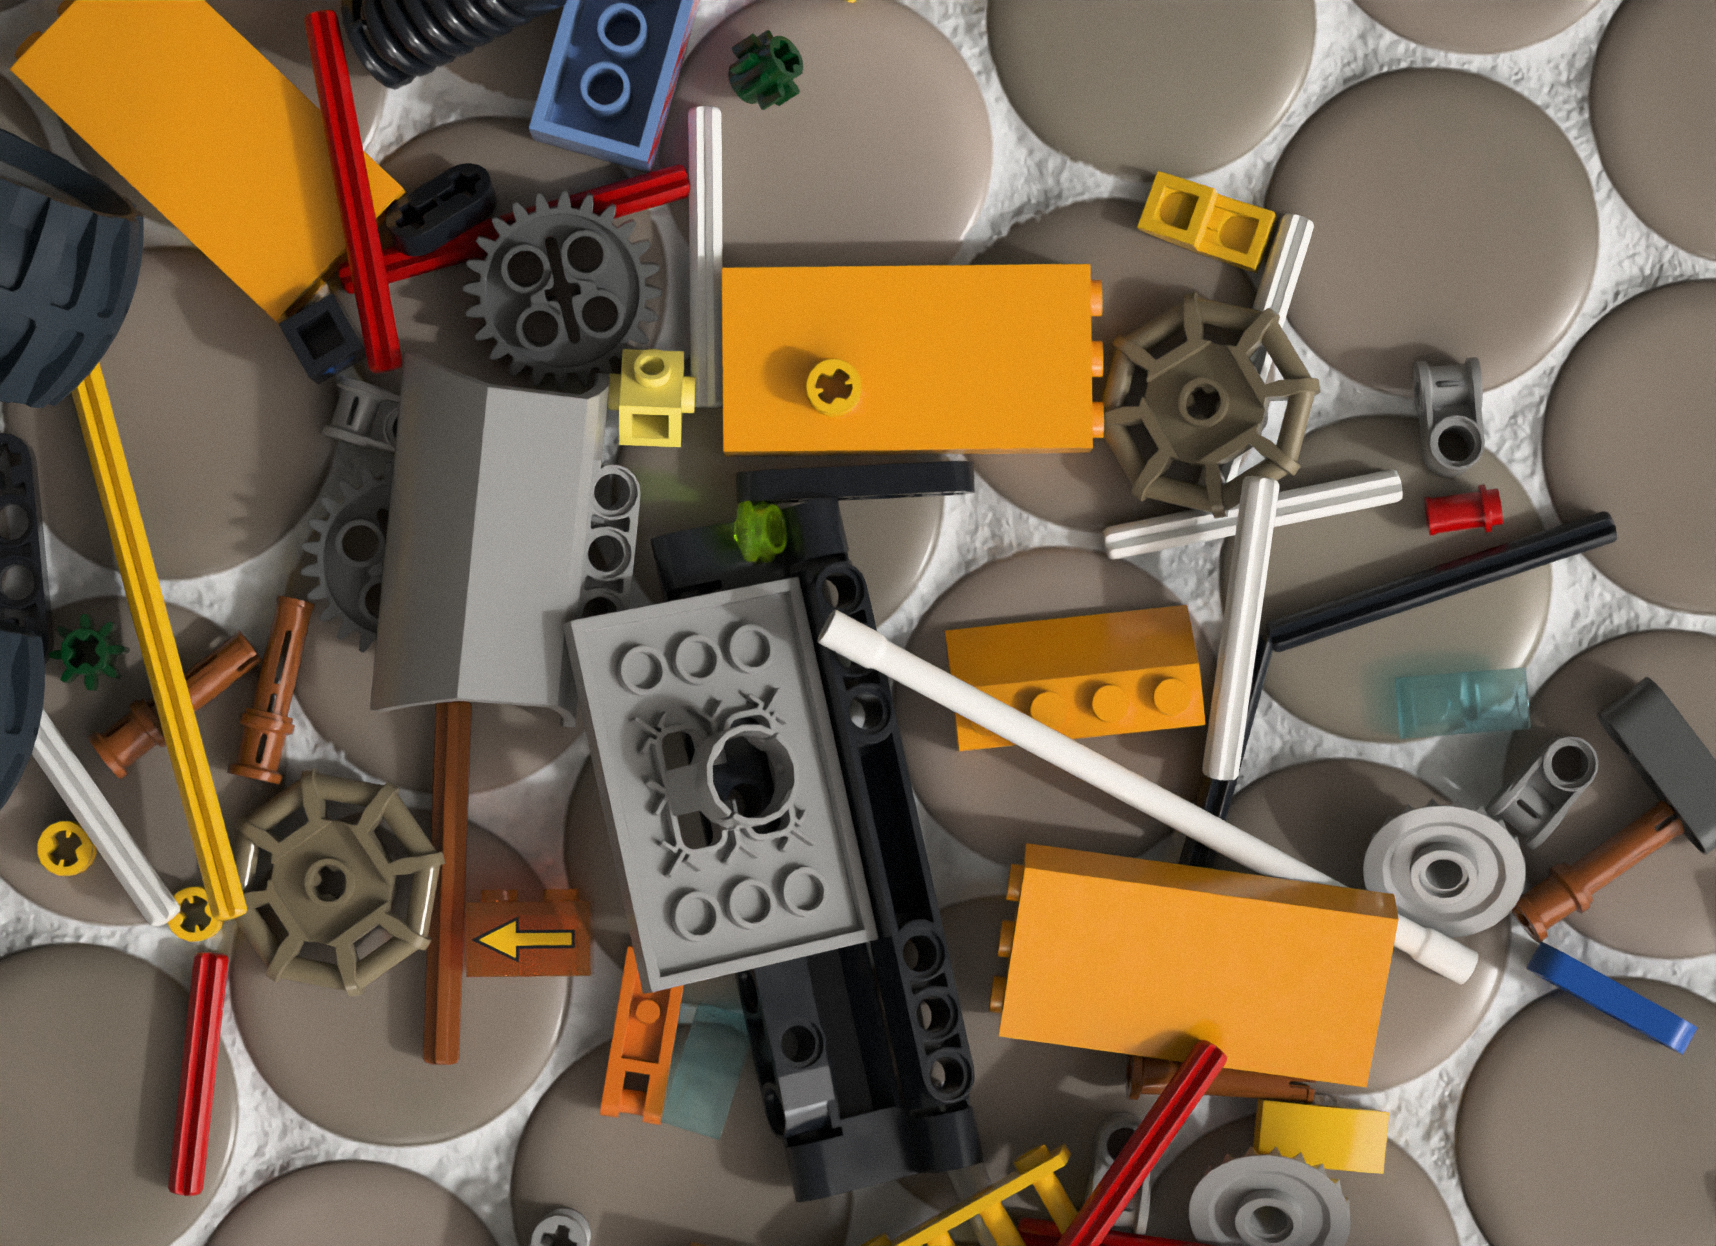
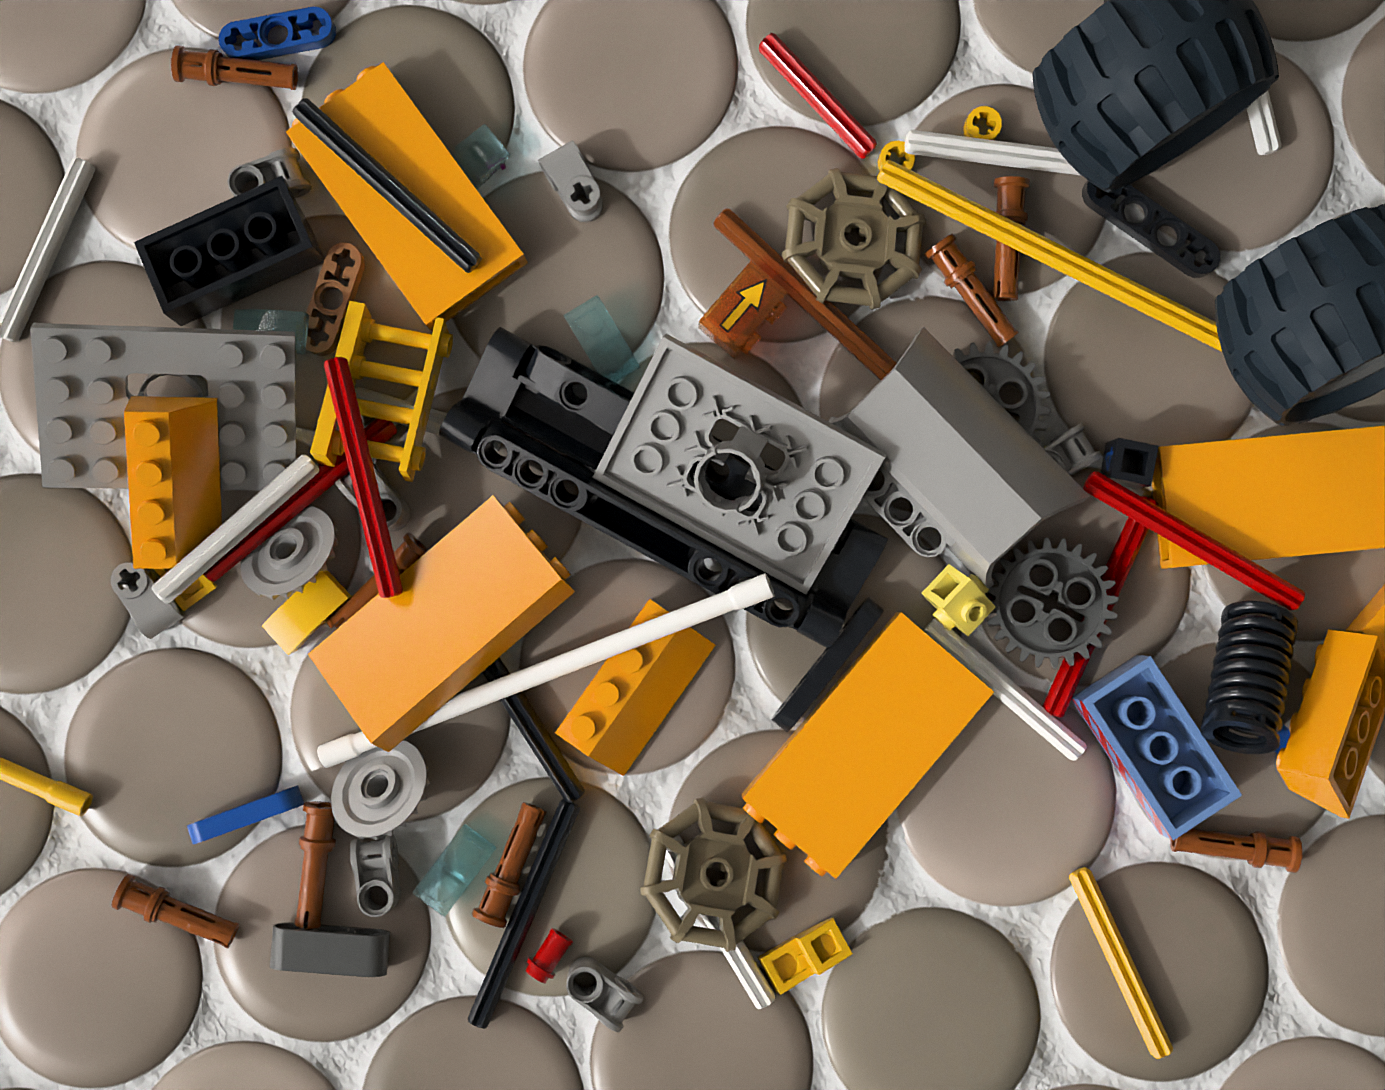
camera: 140 degrees right, 0 degrees up
dark green gear [48,614,130,691] -> none
black beam [386,163,497,257] -> none
orange plate [600,945,684,1125] -> none
dark green gear [728,30,803,110] -> none
clear neon green plate [734,501,788,562] -> none
yellow bush [806,359,862,417] -> none
white axle [1103,469,1403,560] -> none
white axle [1202,476,1279,781] -> none
none -> dark orange pin [472,802,547,928]

